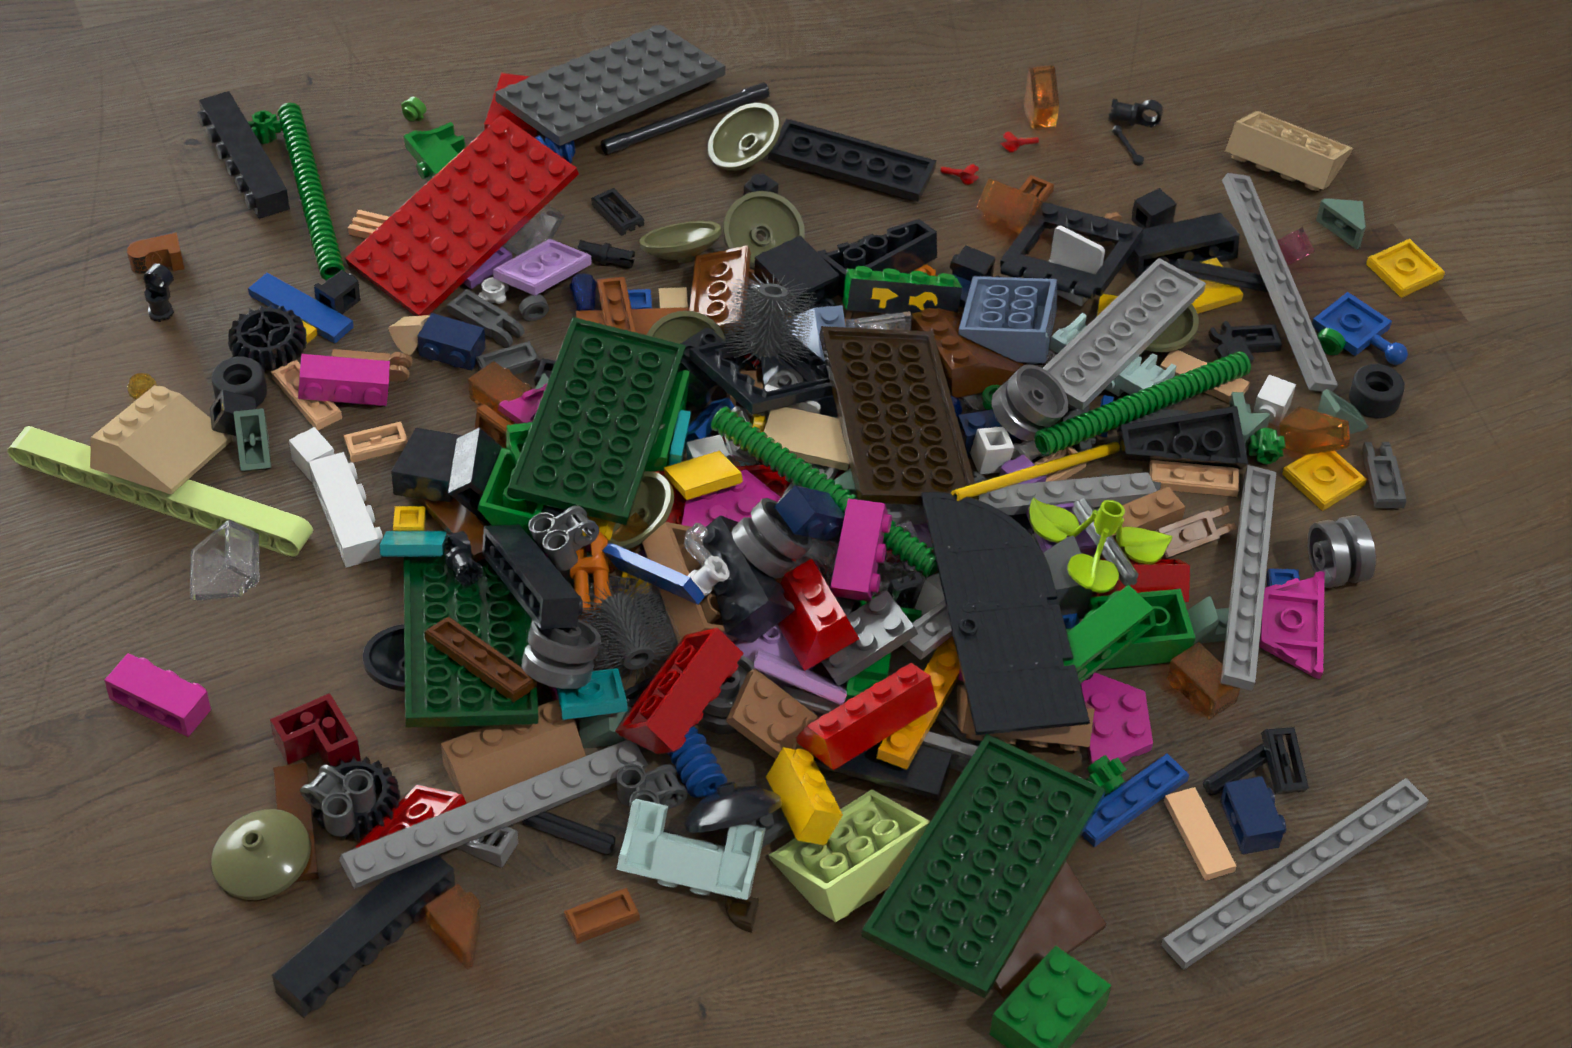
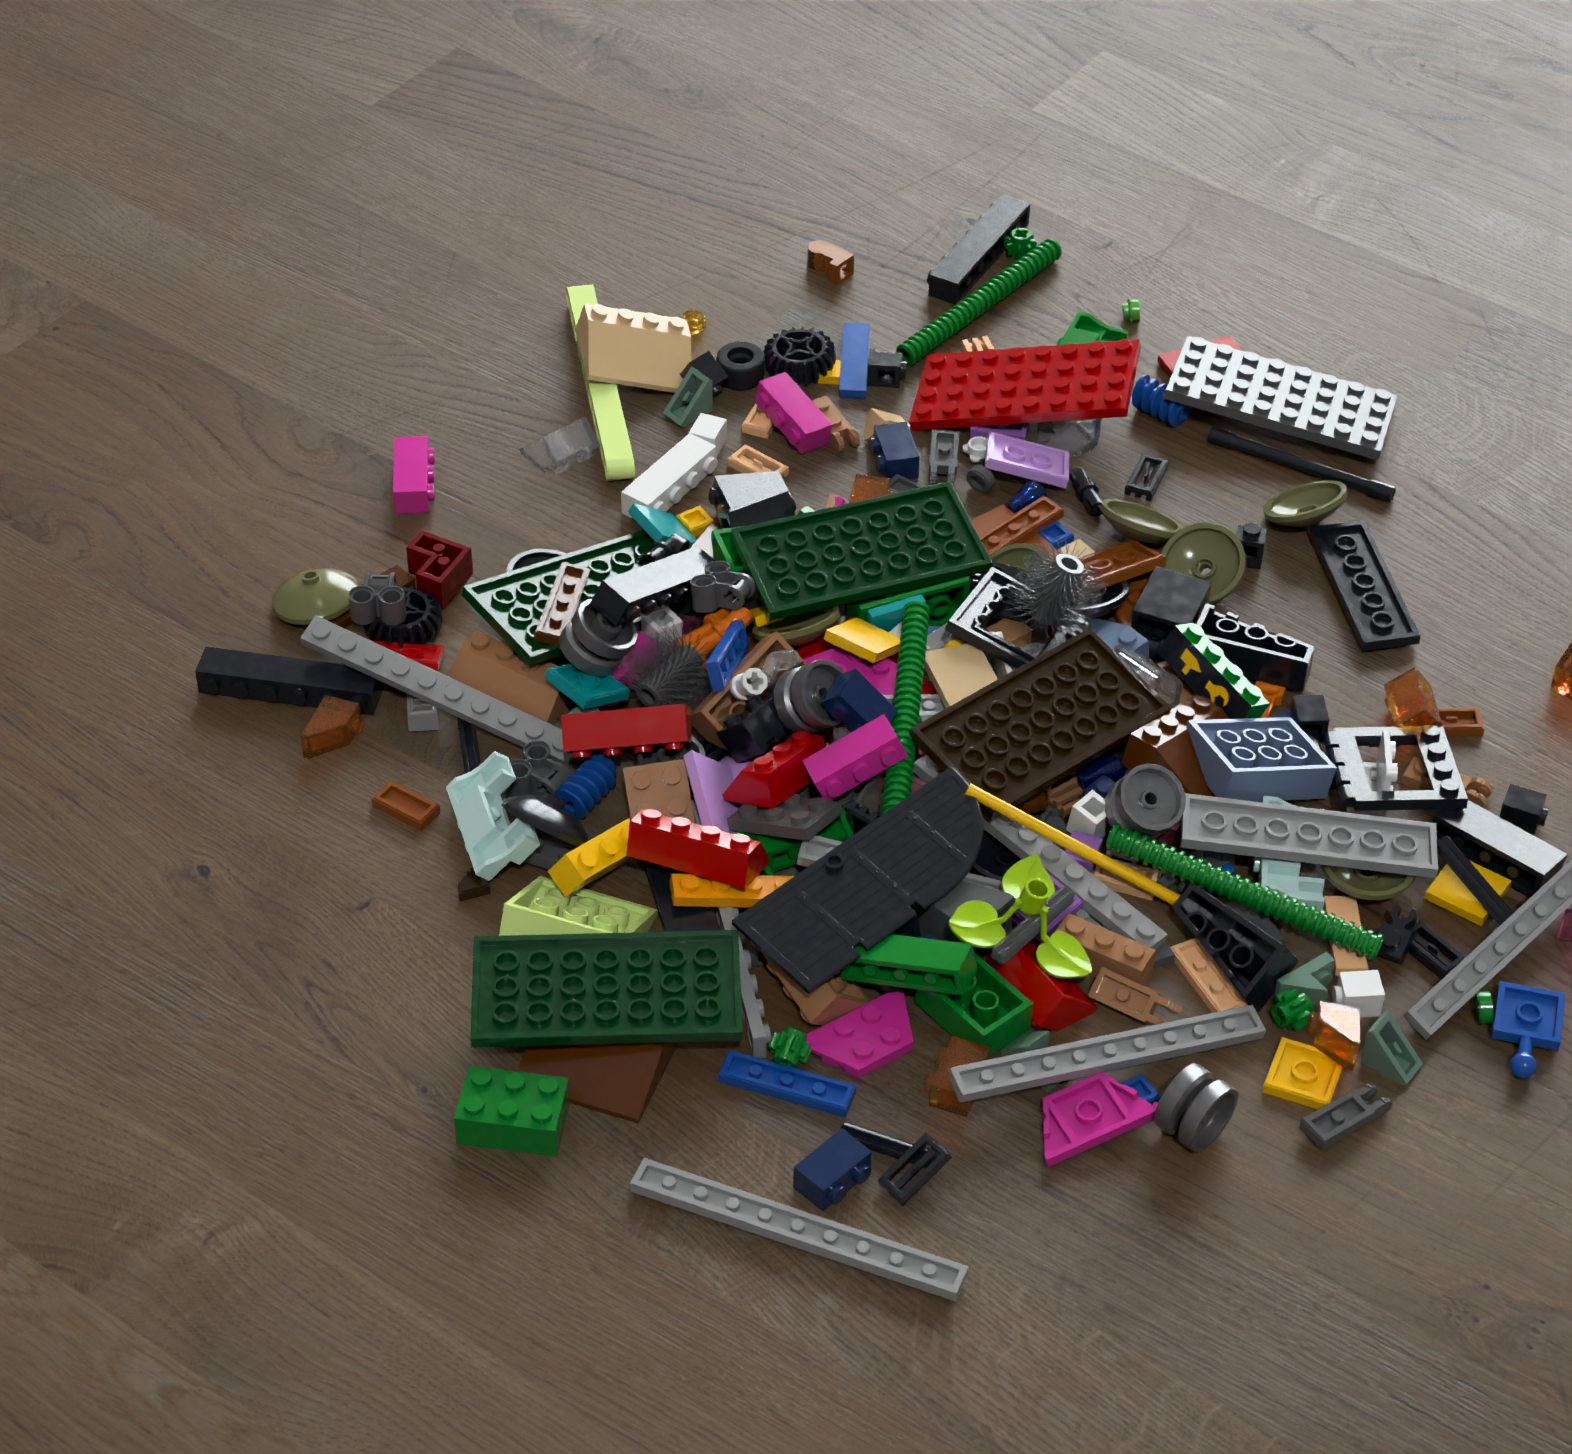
camera: 60 degrees right, 5 degrees down
black connector [143,264,174,322] -> none
red hand [940,164,979,185] -> none
red hand [1001,131,1039,153] -> none
light nougat tile [1164,787,1237,881] -> none
black tyre [1349,364,1405,419] -> none

